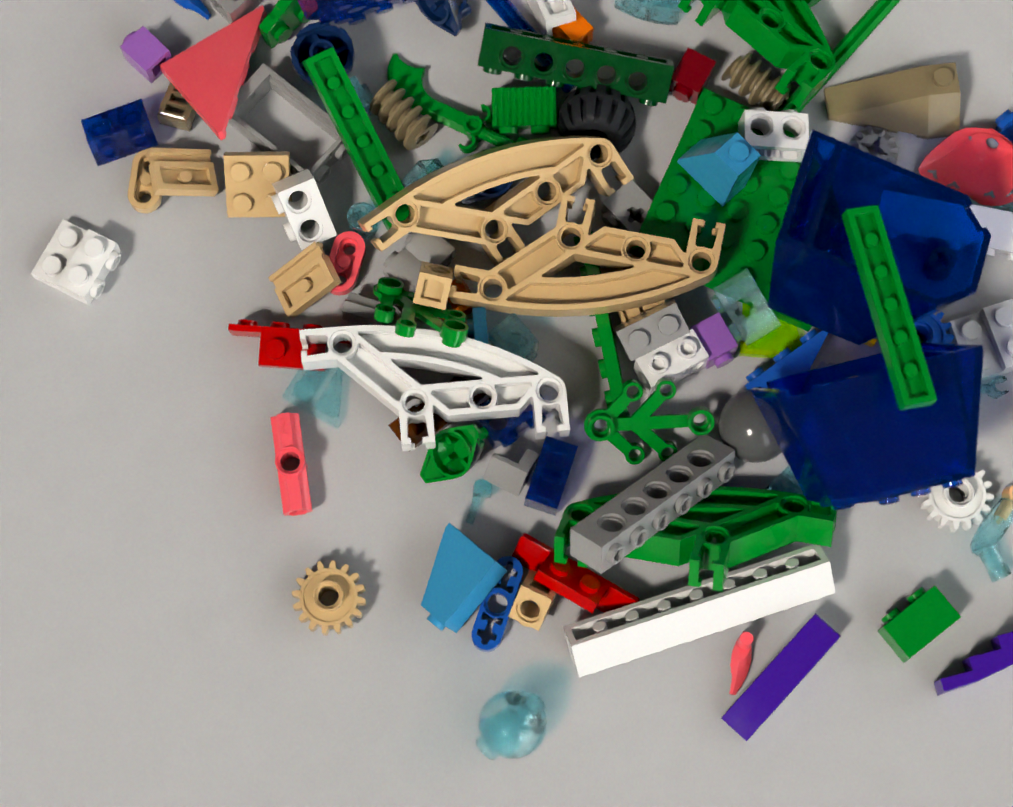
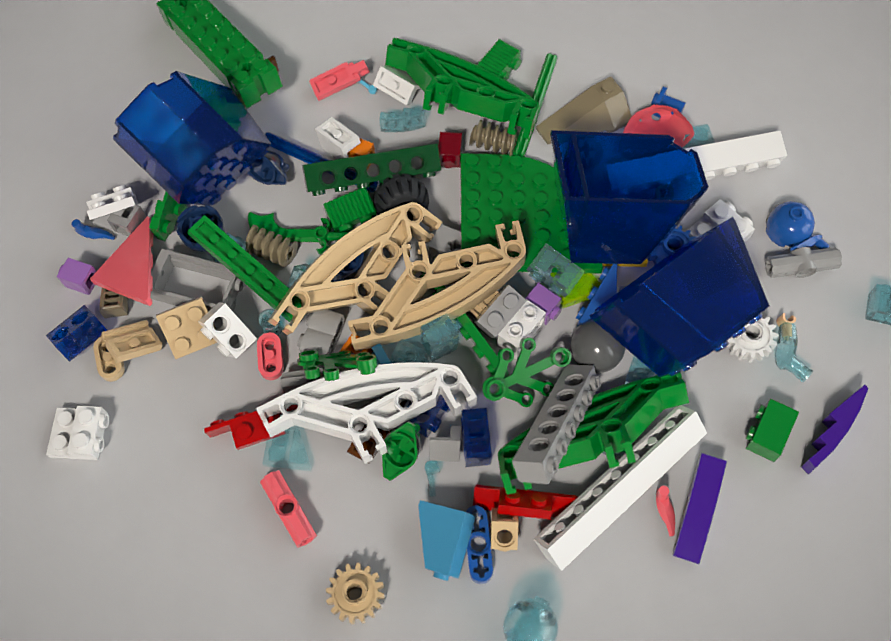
camera: 20 degrees left, 10 degrees down
tan plate [268,242,341,318] -> none
tan brick [413,261,454,310] -> none
dark azure slope [677,132,761,207] -> none
white brick [738,107,809,162] -> none
green plate [841,205,937,410] -> none
none -> clear light blue brick [421,314,460,362]

